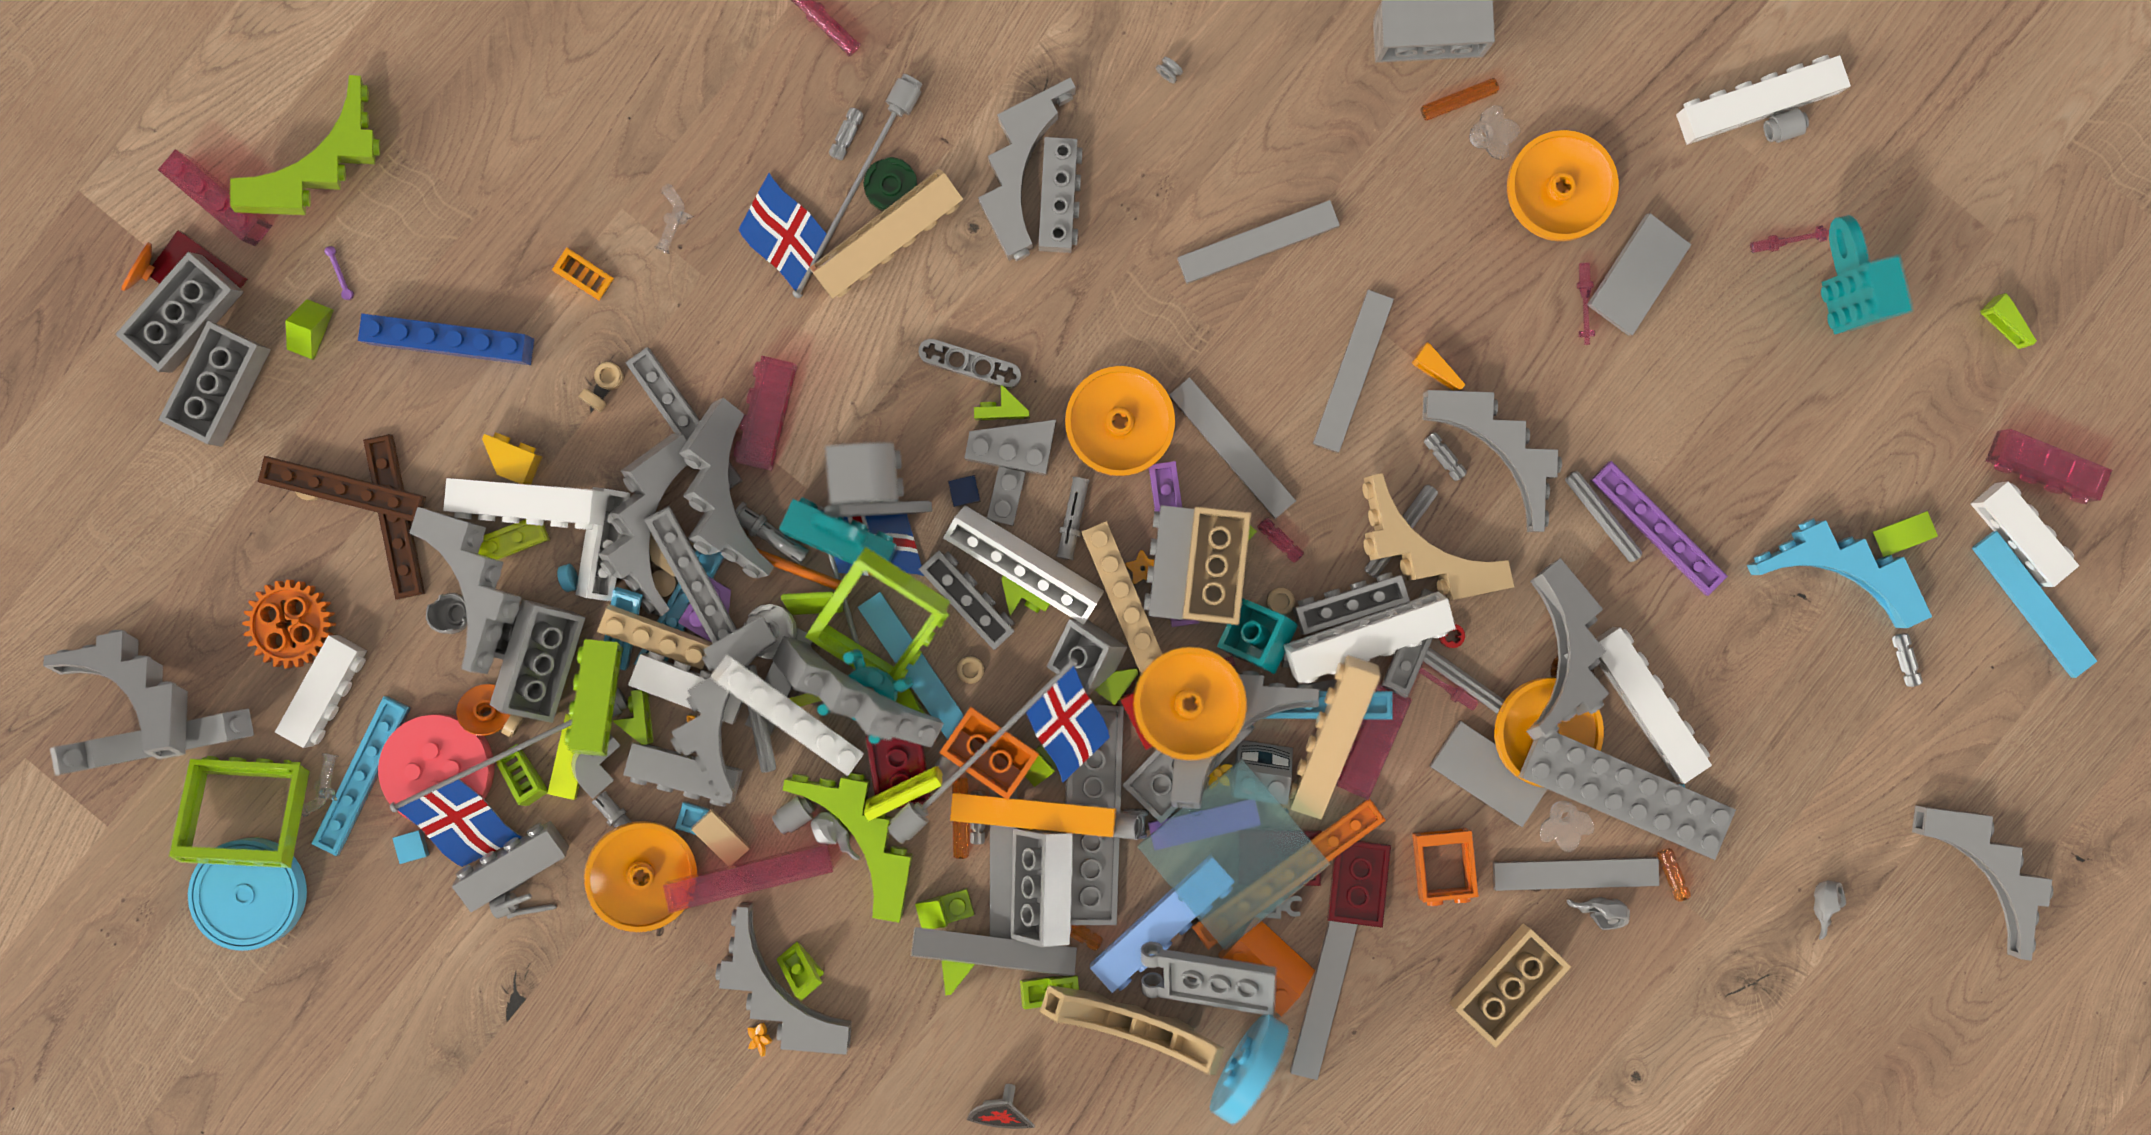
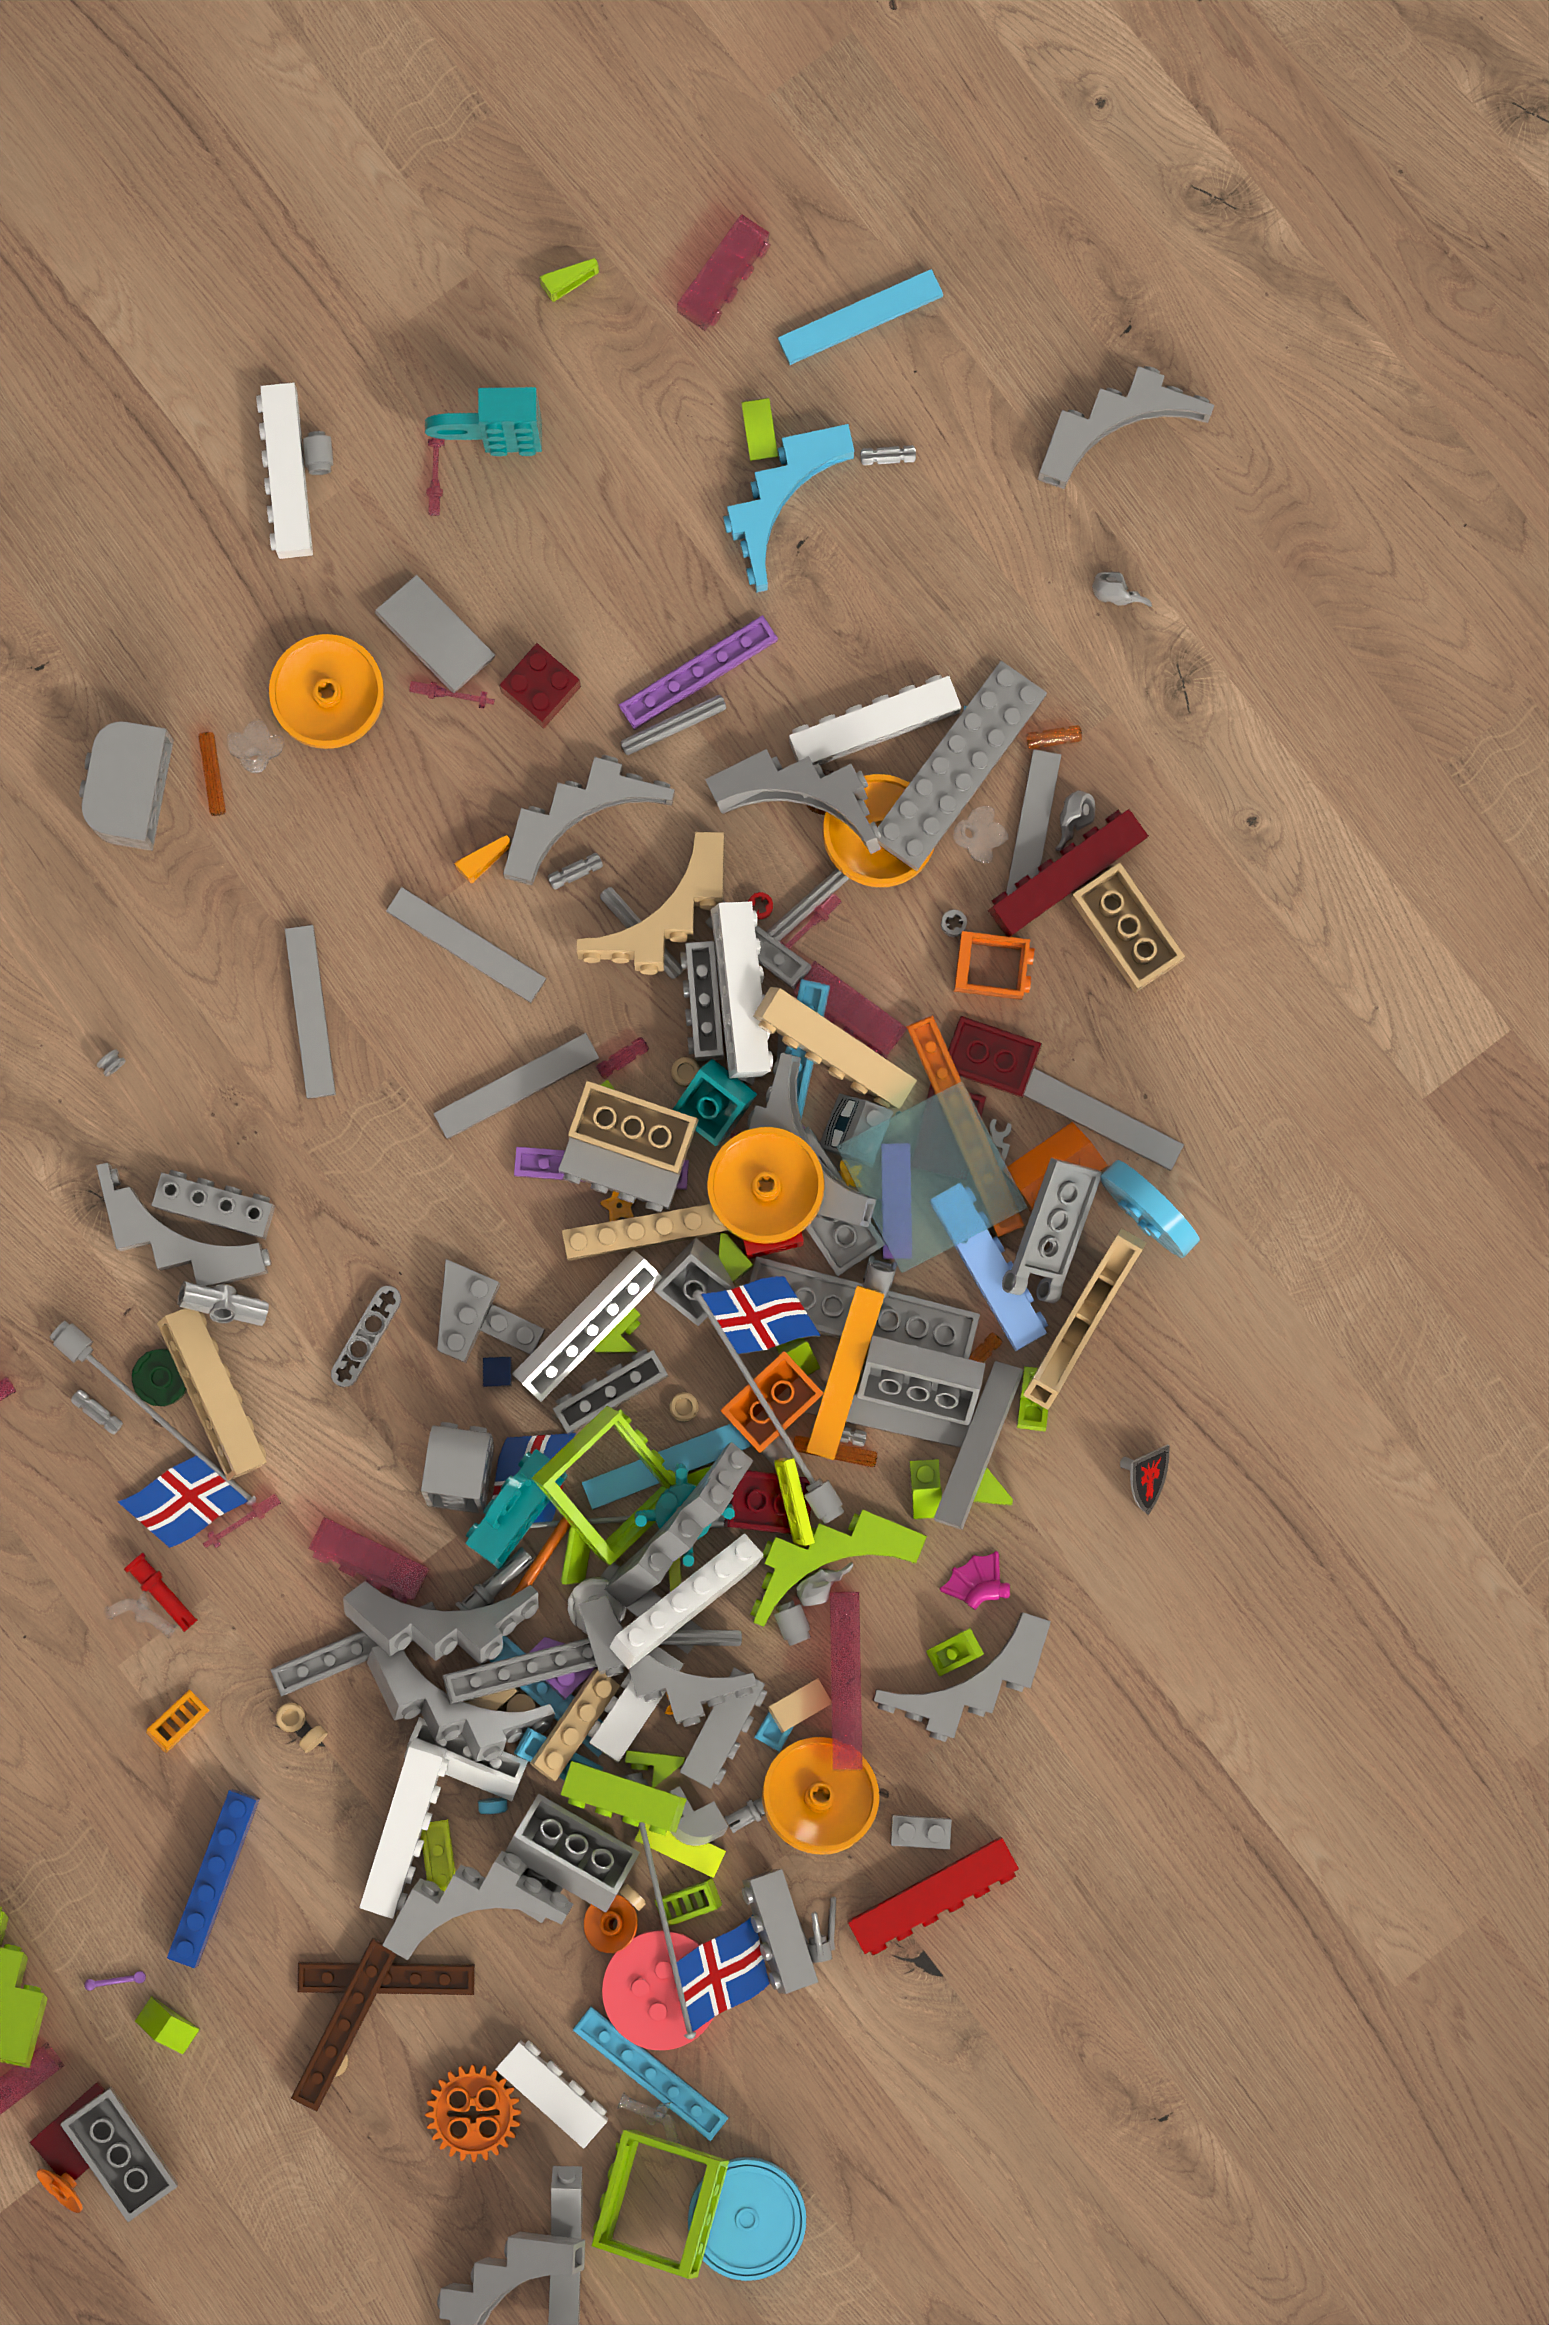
camera: 80 degrees left, 5 degrees down
light grey brick [158,321,271,447] -> none
medium azure tile [392,829,429,864] -> none
light grey hair [426,593,467,634] -> none
yellow slope [482,432,543,485] -> none
light orange plant [748,1023,773,1057] -> none
light grey tile [824,501,932,517] -> none
lime slope [974,385,1030,421] -> none
light grey pin [1056,477,1090,560] -> none
light orange dish [1065,366,1175,476] -> none
light grey tile [1430,721,1547,827] -> none
white brick [1971,481,2079,587] -> none
none -> red pin [124,1553,198,1632]
none -> light grey piece [177,1281,269,1326]
none -> clear pink piece [203,1494,281,1548]
none -> dark red brick [499,643,581,729]
none -> red brick [847,1836,1019,1956]
none -> light grey brick [890,1814,952,1849]
none -> dark pink arm [940,1551,1010,1610]
none -> light grey bush [941,910,967,937]
none -> dark red brick [988,809,1149,937]

